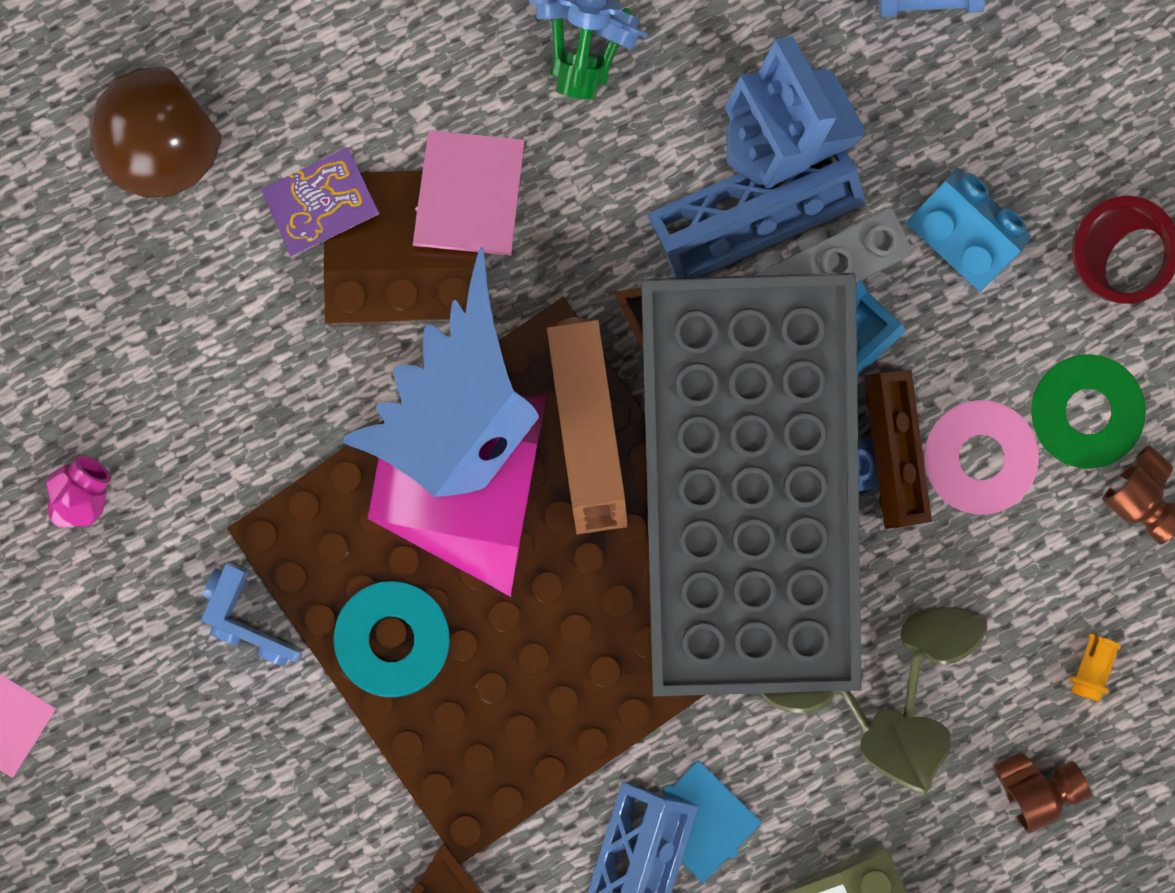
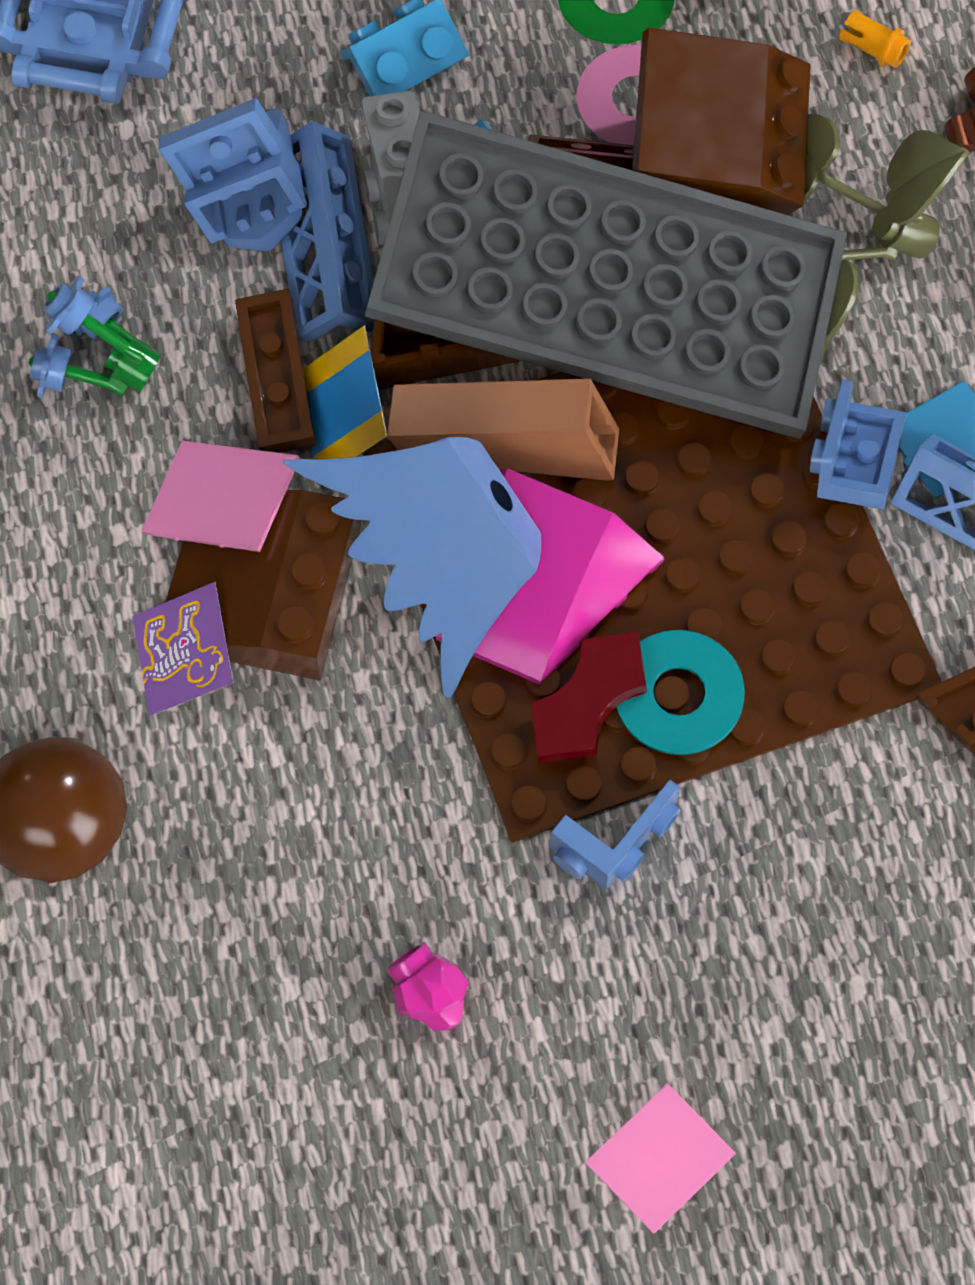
camera: 70 degrees left, 20 degrees down
none -> reddish brown plate [235,288,317,453]
none -> sticker [304,325,387,459]
none -> dark red tile [530,631,647,763]
none -> reddish brown slope [632,27,811,215]
none -> medium blue bracket [810,379,907,510]

